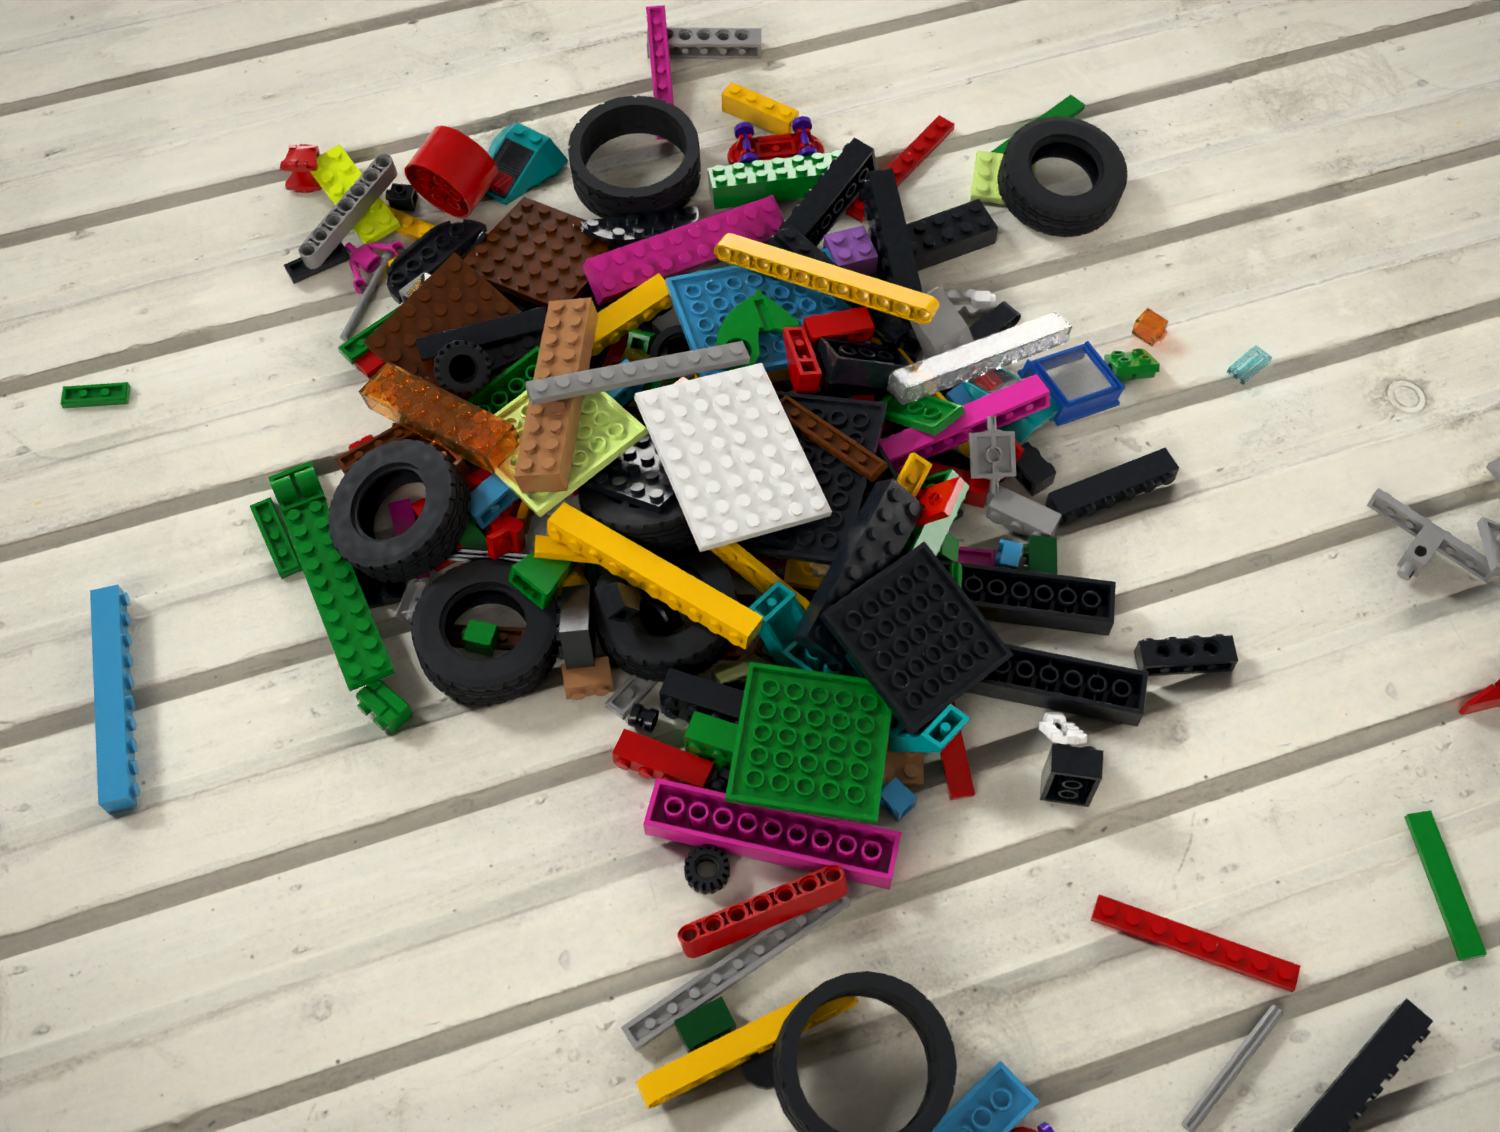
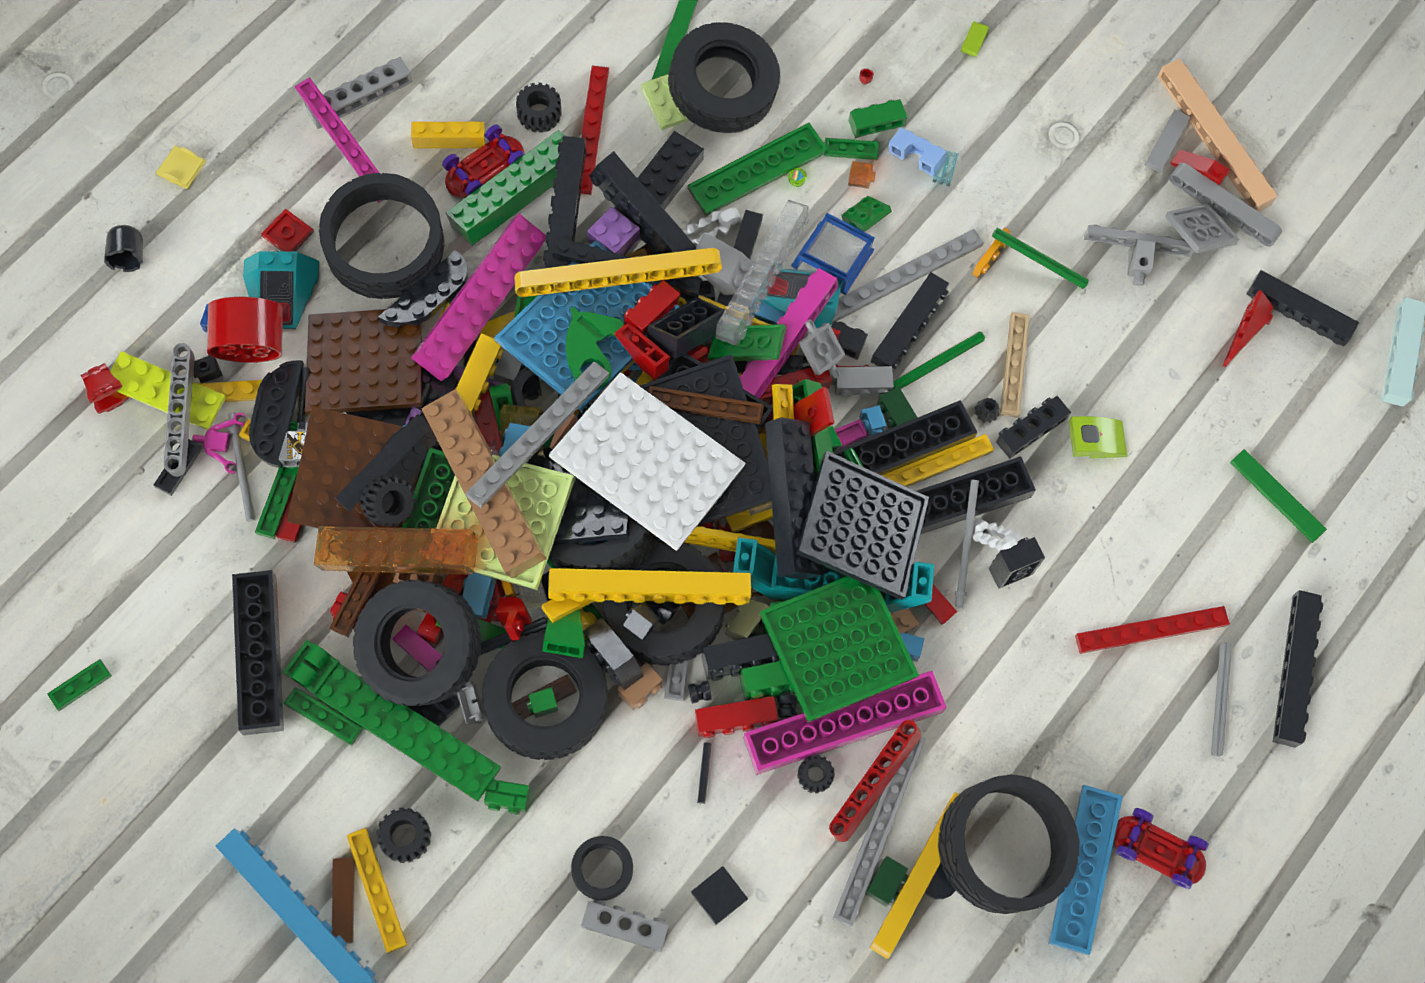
camera: 40 degrees left, 10 degrees up
none -> black cylinder [104,225,143,272]
none -> light yellow piece [155,146,206,189]
none -> black brick [232,570,284,736]
none -> red tile [261,208,314,252]
none -> reddish brown tile [332,858,355,943]
none -> yellow tile [346,828,407,954]
none -> black tyre [376,808,431,863]
none -> black tyre [516,82,562,133]
none -> black tyre [571,836,633,901]
none -> light grey brick [581,899,669,952]
none -> green plate [687,122,828,216]
none -> black tile [691,866,748,925]
none -> black bar [697,743,711,804]
none -> clear neon green tile [788,168,807,187]
none -> green tile [824,138,879,160]
none -> light grey plate [832,229,984,323]
none -> green brick [848,99,907,138]
none -> red hinge [859,69,874,84]
none -> yellow plate [881,434,994,487]
none -> light blue arch [889,127,946,177]
none -> green axle [893,331,985,389]
none -> light grey bar [955,480,979,608]
none -> lime tile [961,21,989,57]
none -> light orange plate [972,227,1010,278]
none -> black piece [974,398,1000,423]
none -> green axle [992,228,1089,289]
none -> tan tile [1000,312,1030,418]
none -> lime slope [1068,416,1128,459]

